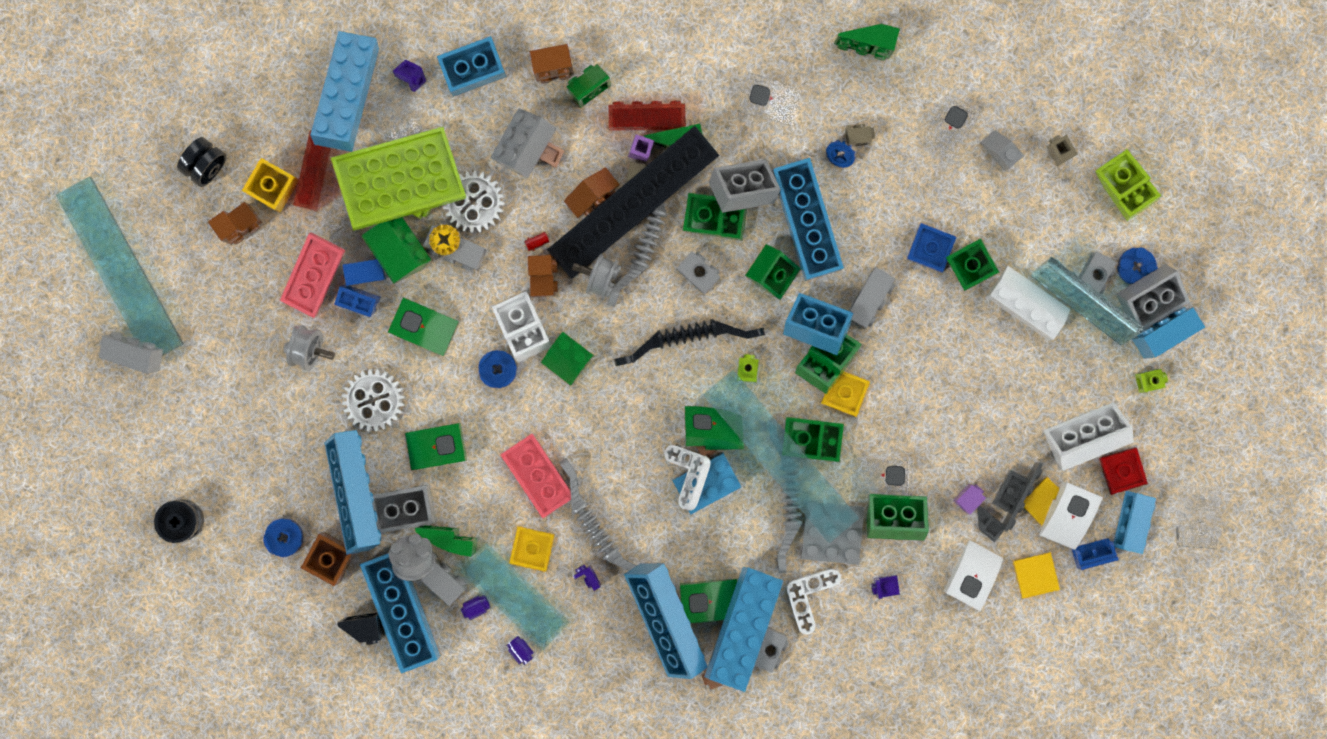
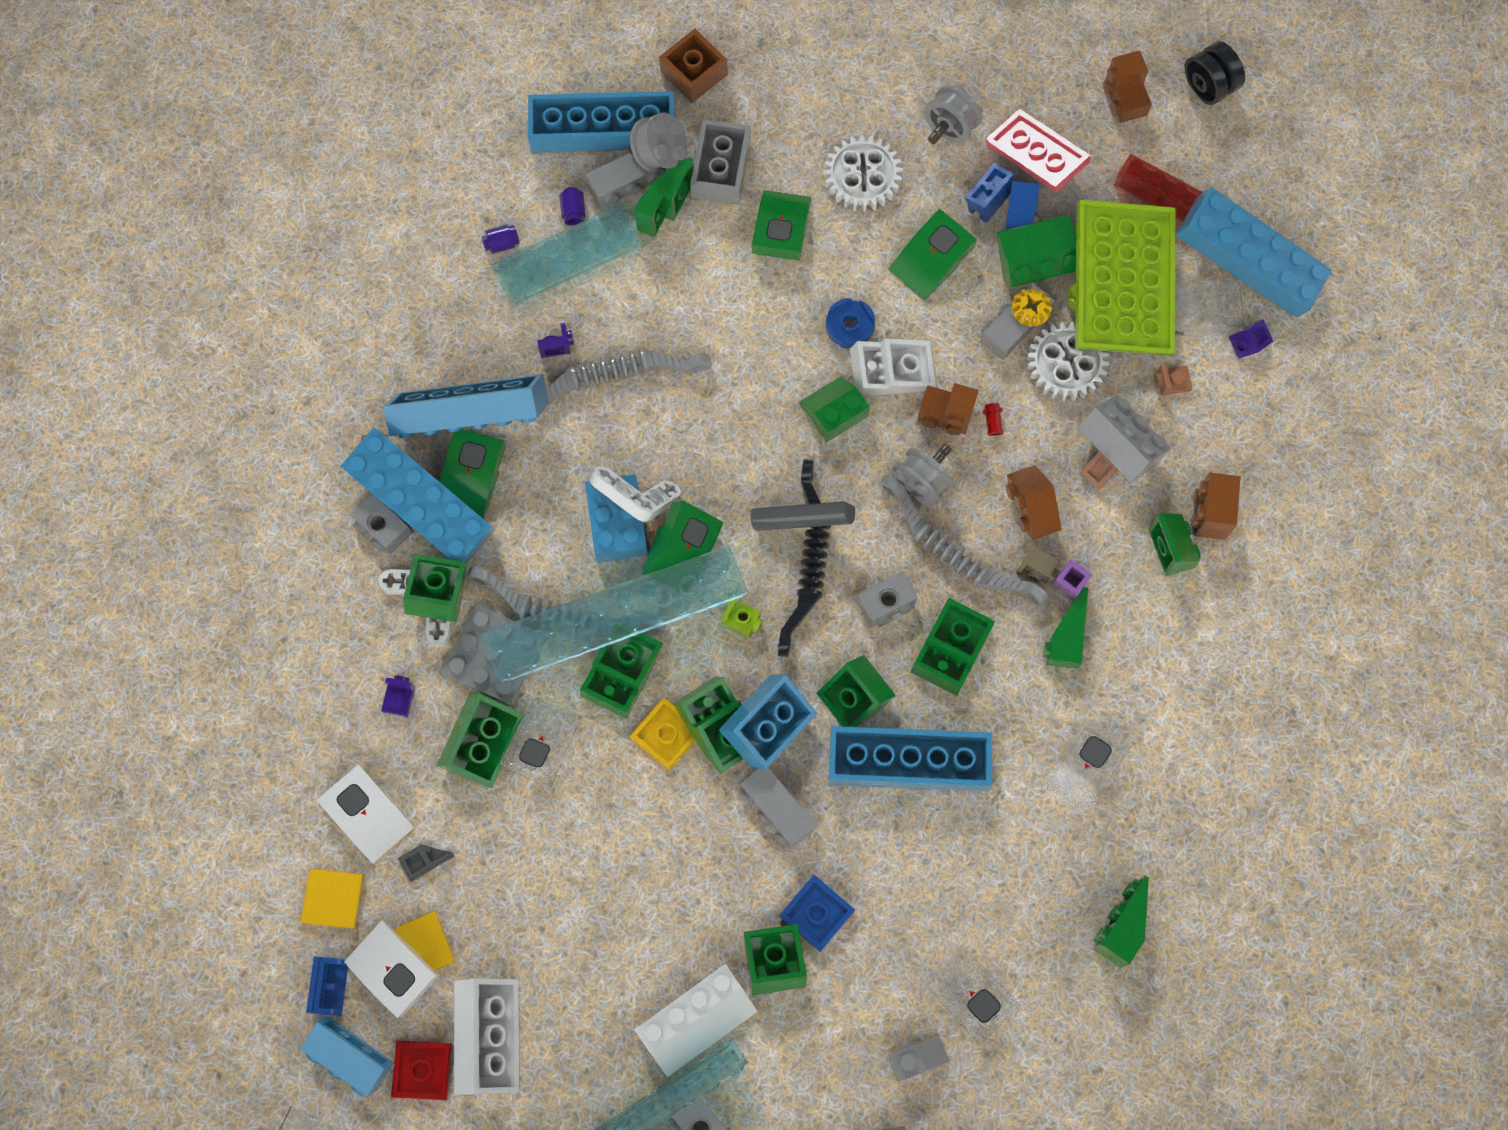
camera: 115 degrees right, 15 degrees down
yellow brick [241,158,300,213] -> none
blue plate [263,518,304,557] -> none
dark azure brick [324,430,381,555] -> none
black slope [337,612,386,645] -> none
dark azure brick [437,36,507,97] -> none
coral plate [500,433,571,518] -> none
yellow tile [509,526,555,572] -> none
black plate [547,126,720,279] -> none
clear red brick [608,100,686,131] -> none
light grey brick [709,159,781,213] -> none
blue gear [826,139,856,168] -> none
dark tan brick [845,124,875,147] -> none
medium lavender brick [953,484,986,515] -> none
dark grey bracket [991,462,1043,532] -> none
none -> green slope [403,554,466,622]
none -> dark grey brick [751,501,855,531]
none -> nougat bracket [1154,364,1193,395]

